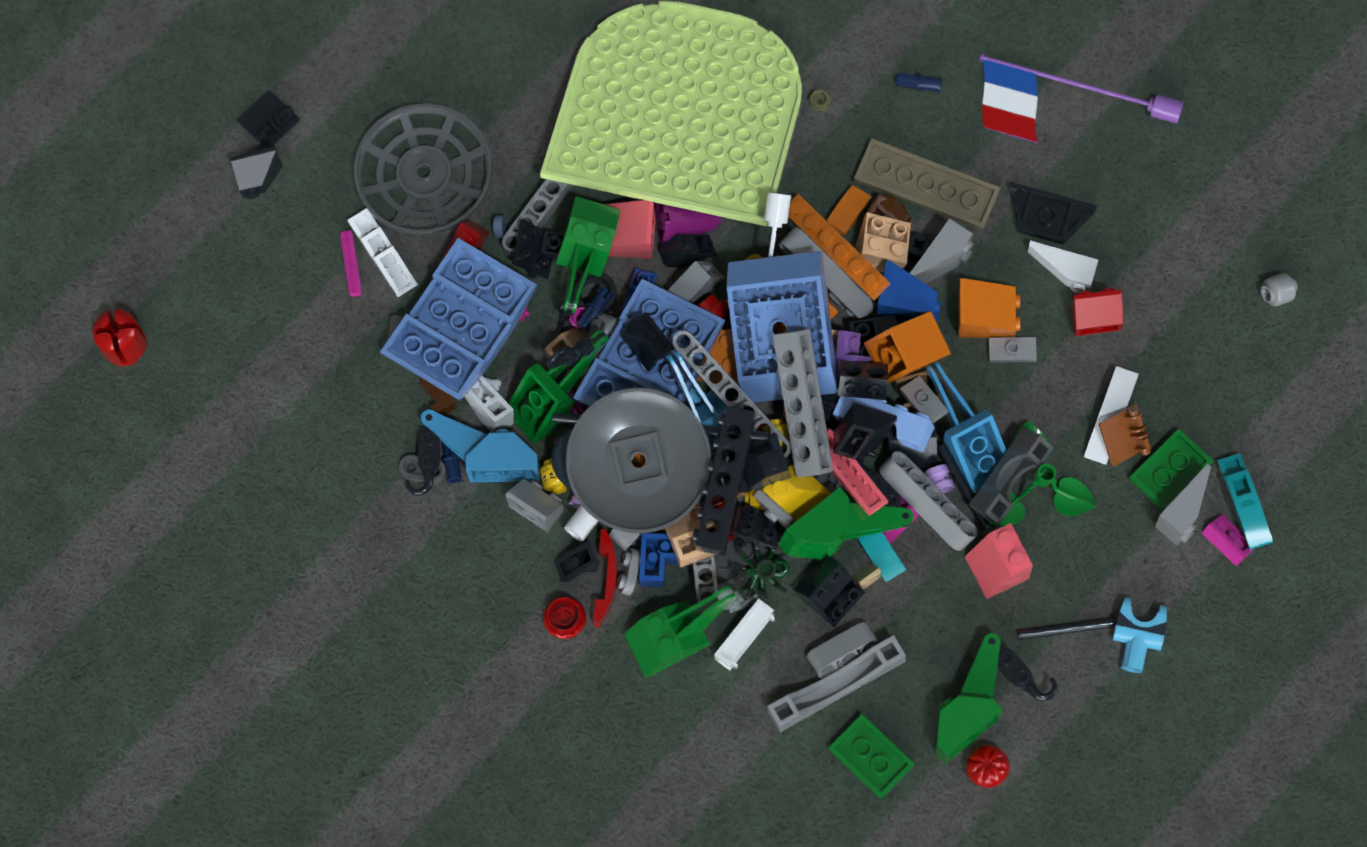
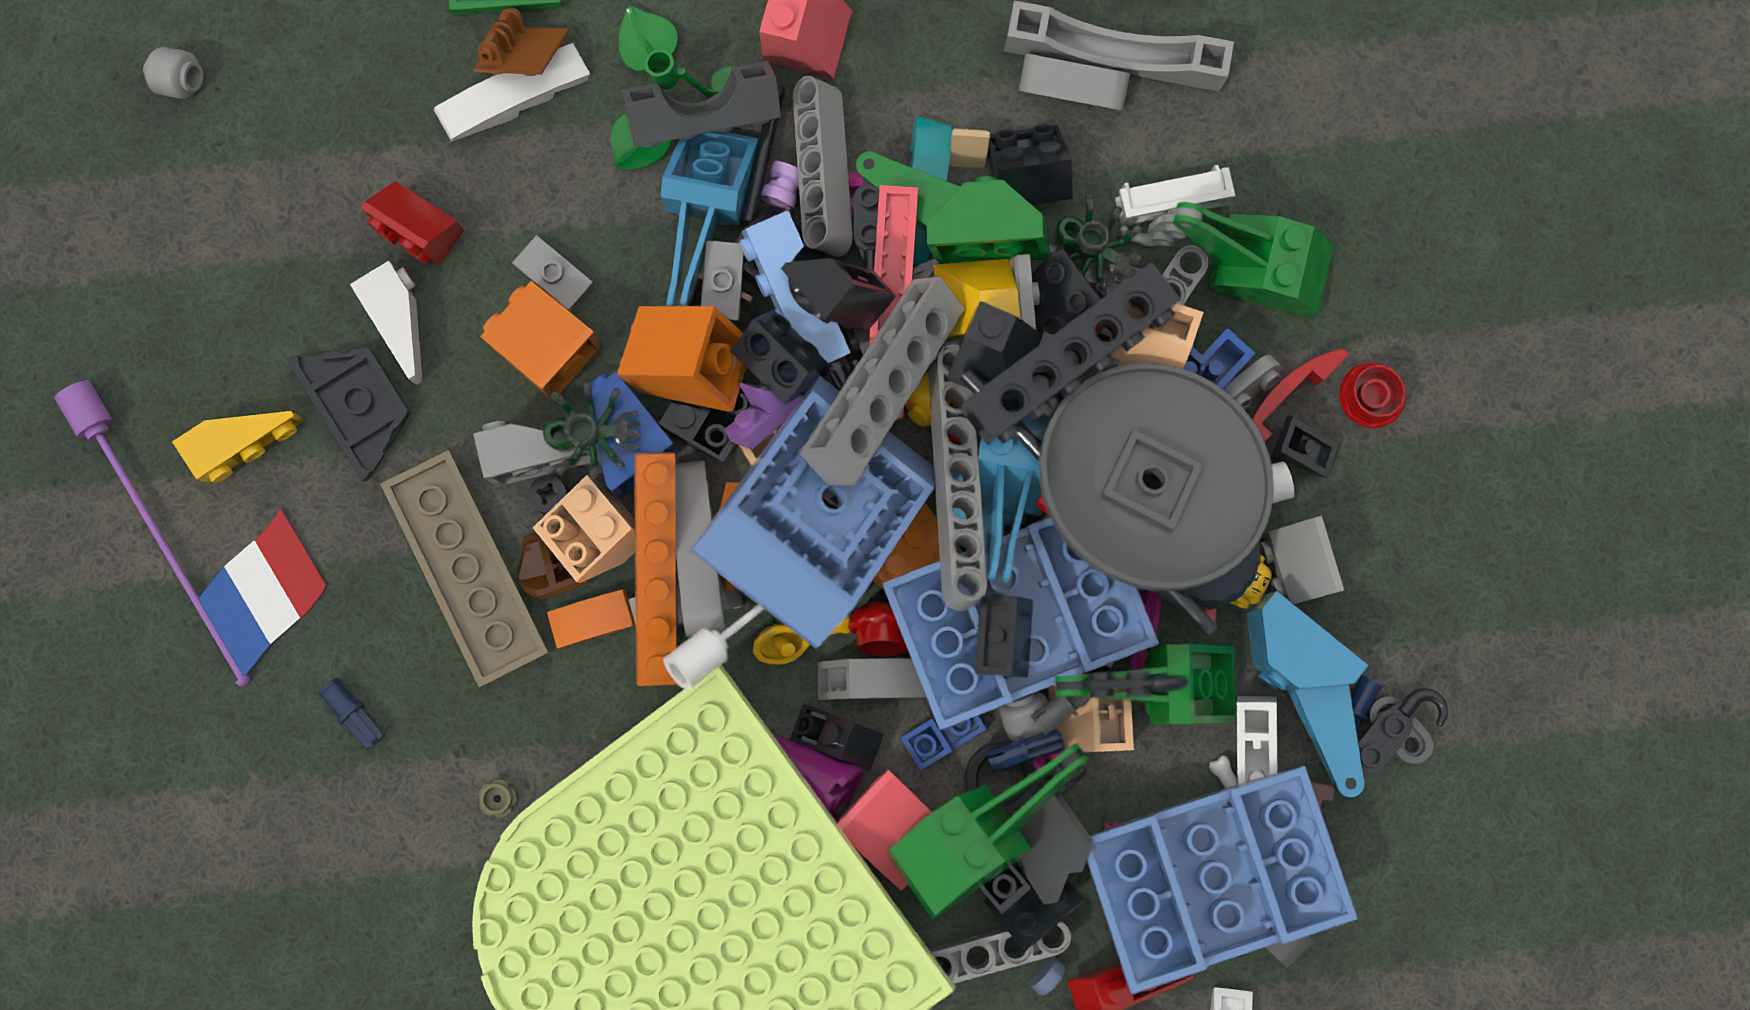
camera: 155 degrees left, 10 degrees up
none -> yellow slope [172,411,303,484]
none -> animal [543,383,641,479]
none -> dark grey slope [1017,794,1094,904]

